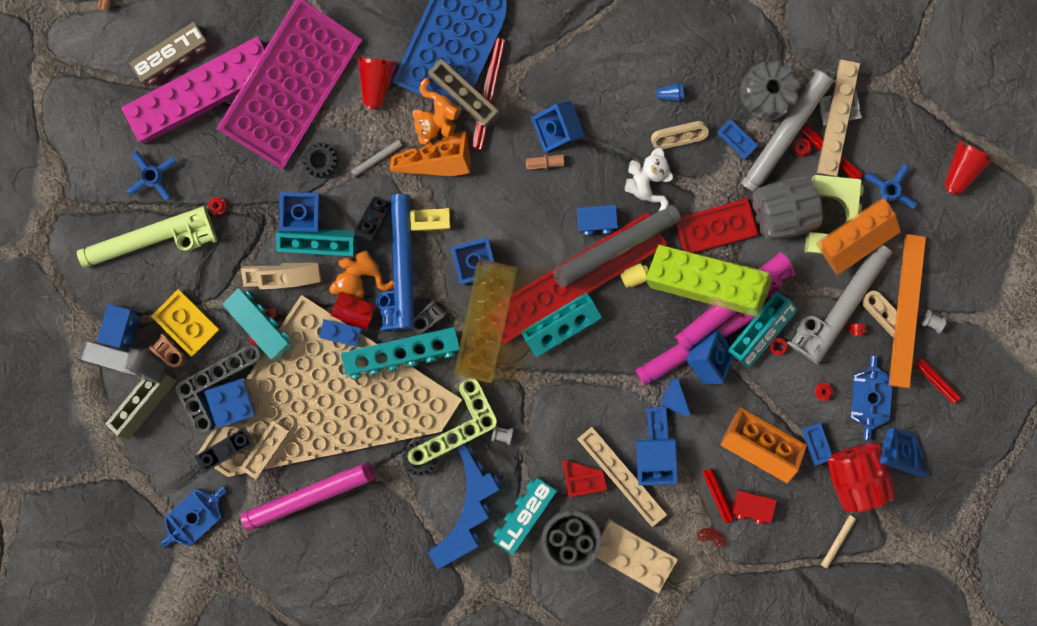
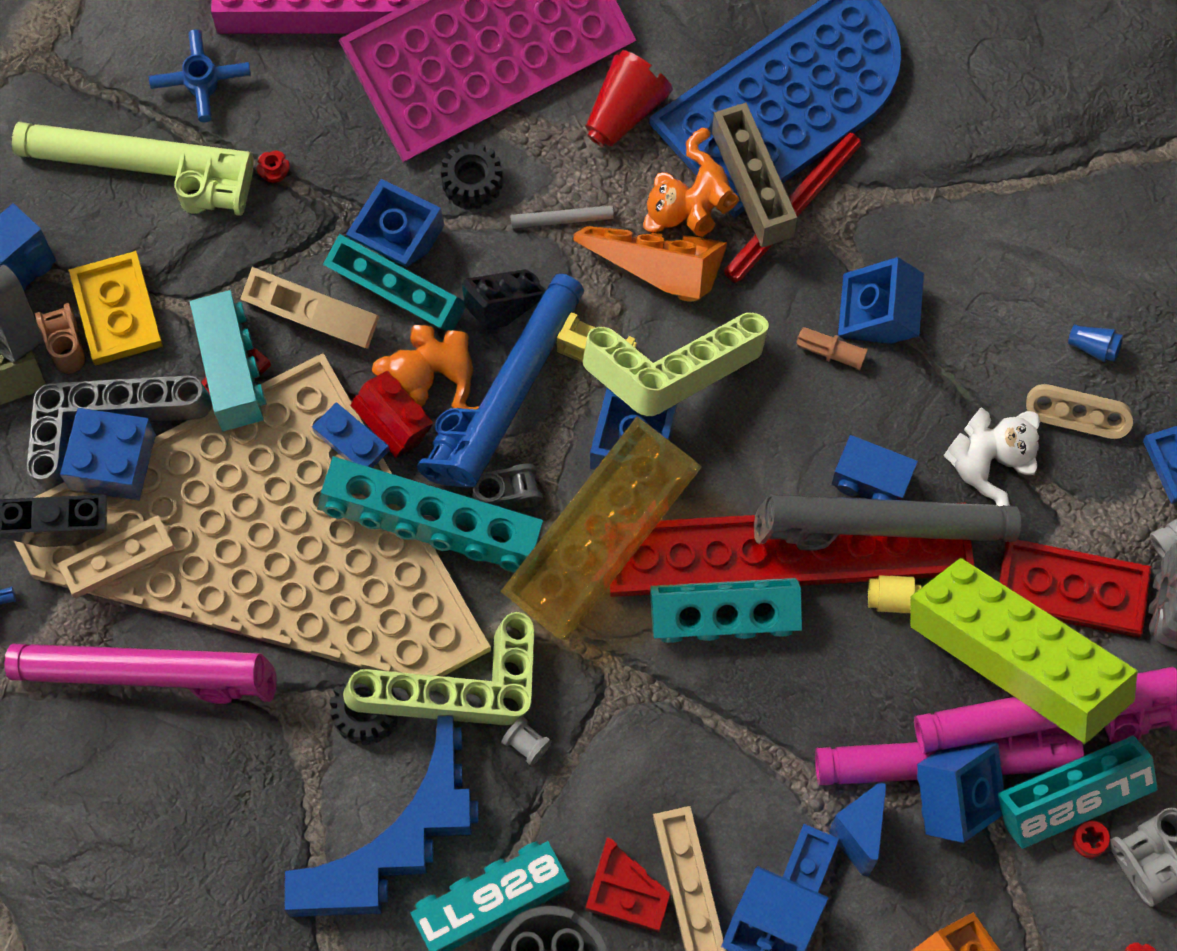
camera: 25 degrees right, 20 degrees down
none -> yellowish green beam [583,313,769,416]

